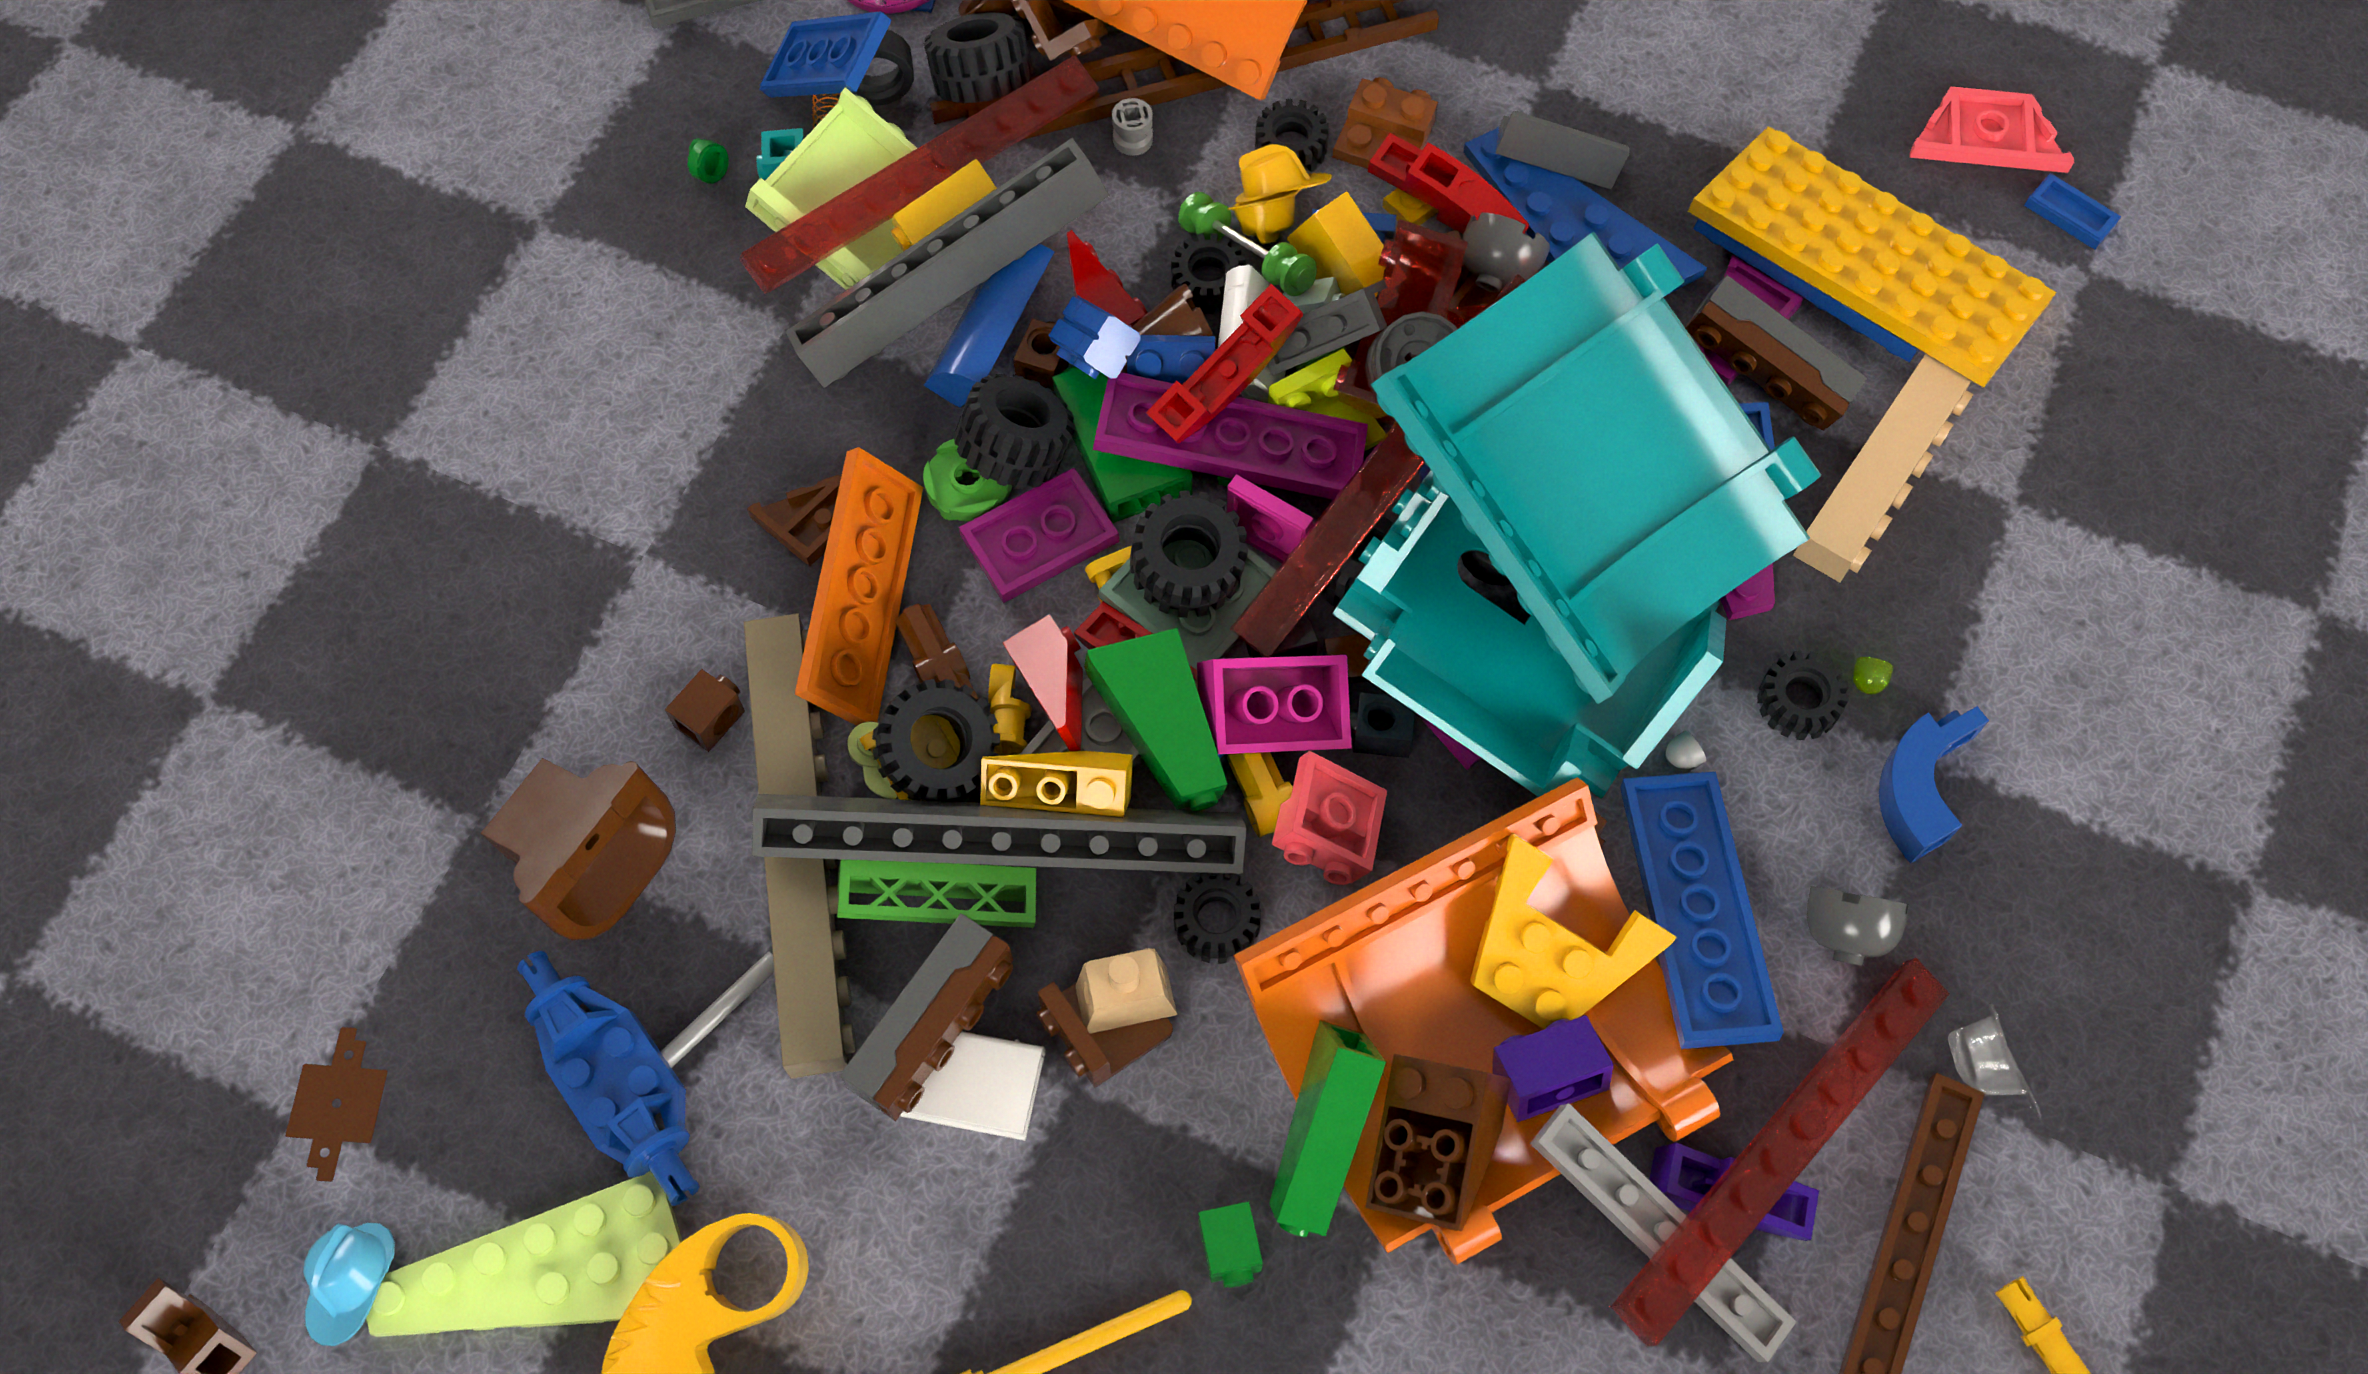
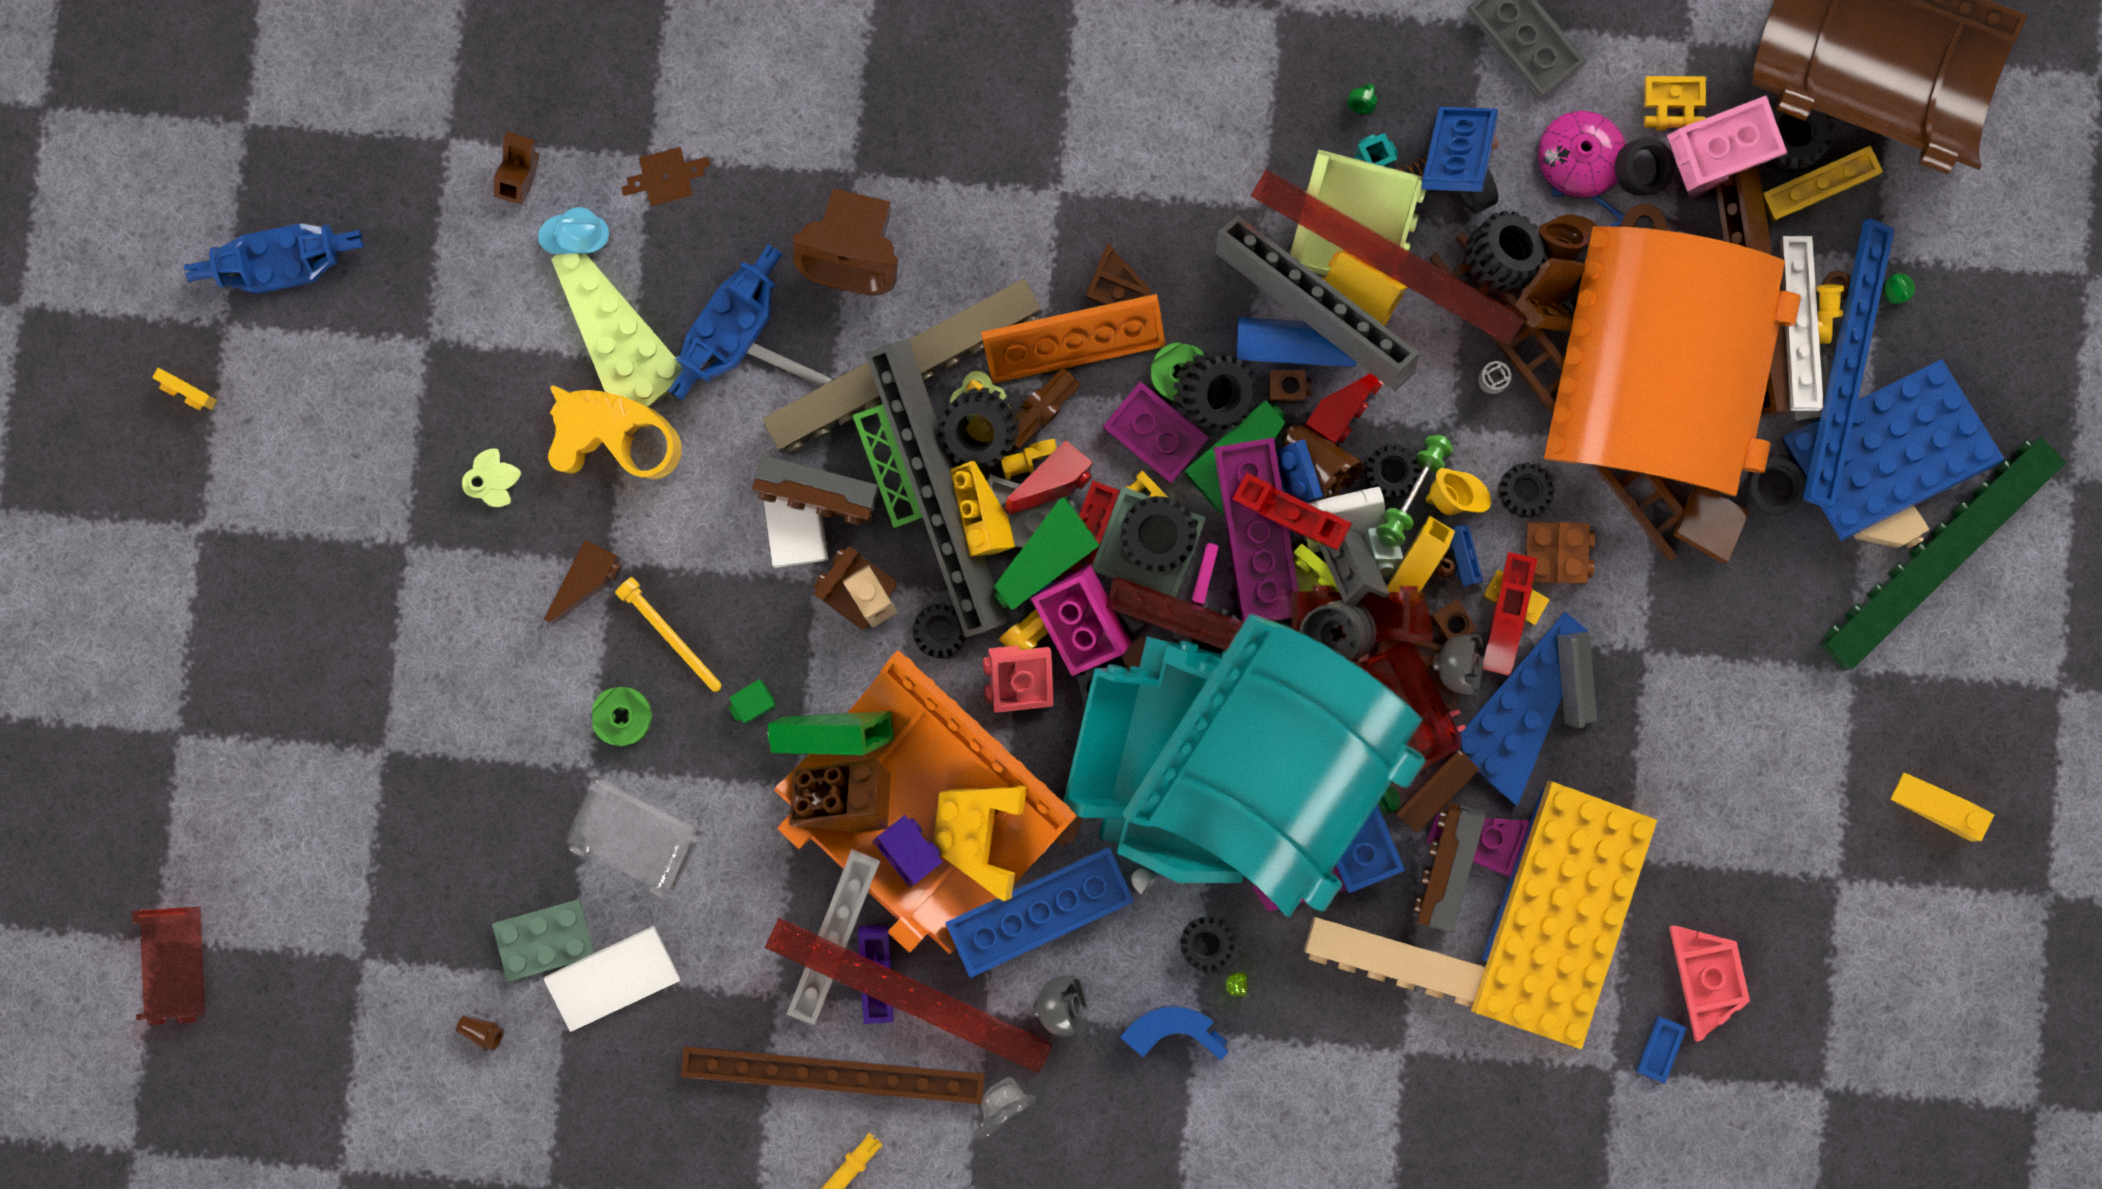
camera: 80 degrees right, 20 degrees up
reddish brown brick [665,669,745,752] -> none
blue brick [1049,296,1141,379] -> none
yellow piece [1235,144,1332,204] -> none

